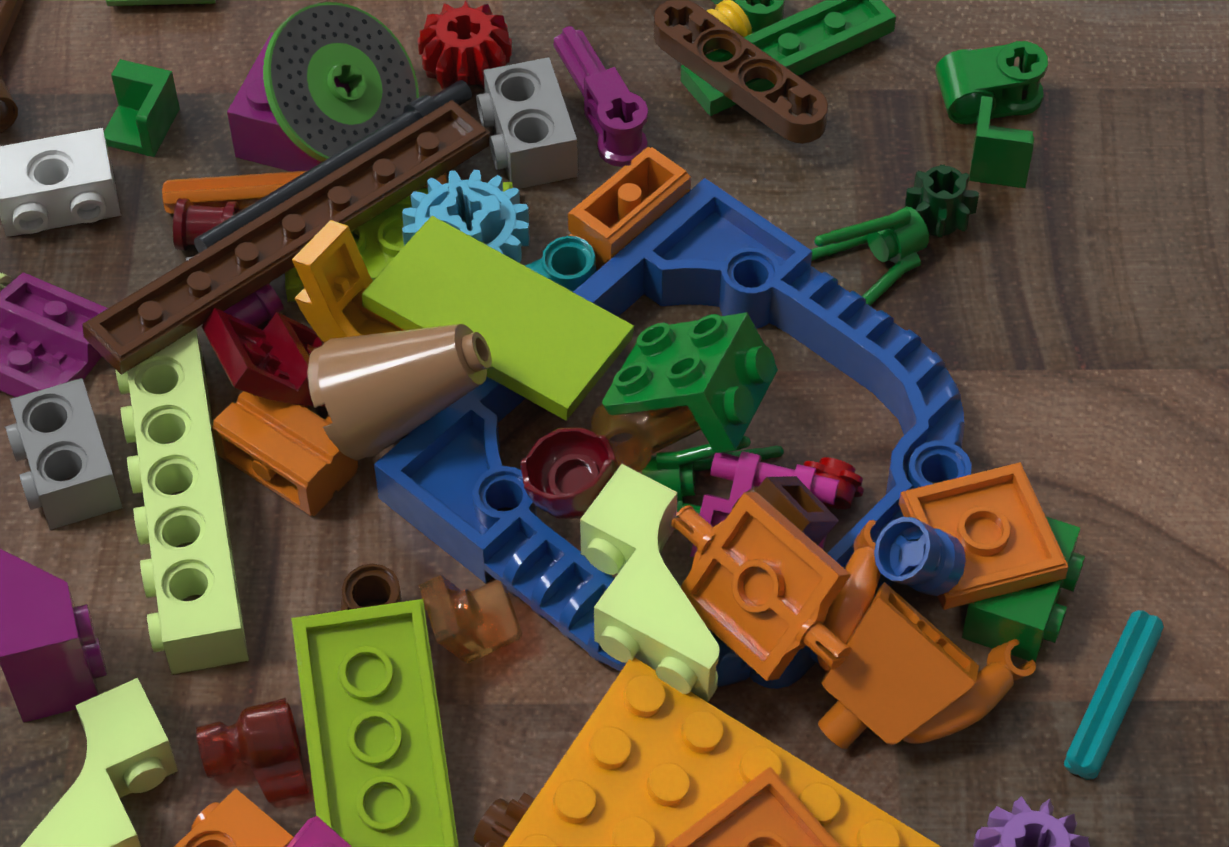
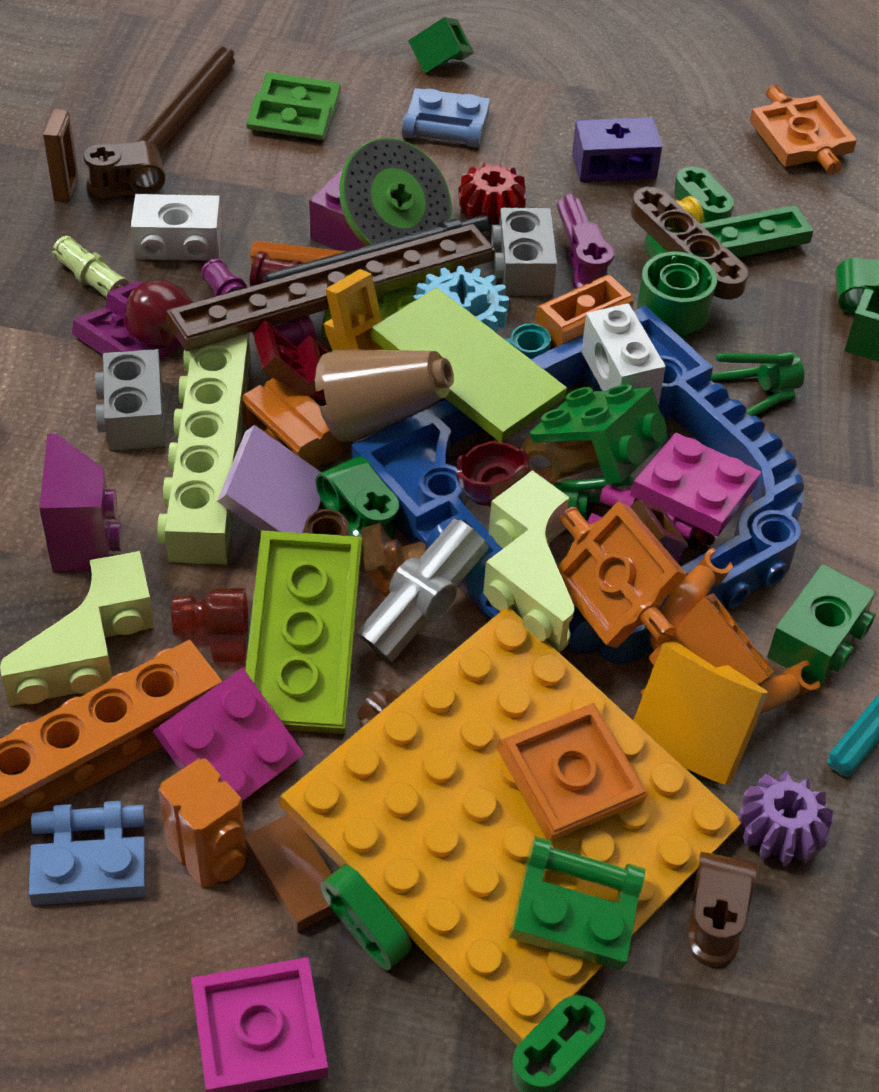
camera: 10 degrees right, 5 degrees down
green panel [104,59,180,157] -> none
blue wheel [874,517,966,596] -> none
orange tile [899,462,1068,610] -> none
dark green gear [904,165,979,238] -> none
none -> dark red hair [124,280,193,346]
none -> magenta pin [201,258,247,297]
none -> lavender tile [217,425,321,533]
none -> green piece [315,456,399,549]
none -> light grey piece [356,519,490,662]
none -> white brick [582,303,666,405]
none -> dark pink plate [630,433,762,537]
none -> light orange slope [633,641,769,785]
none -> green piece [637,252,717,338]

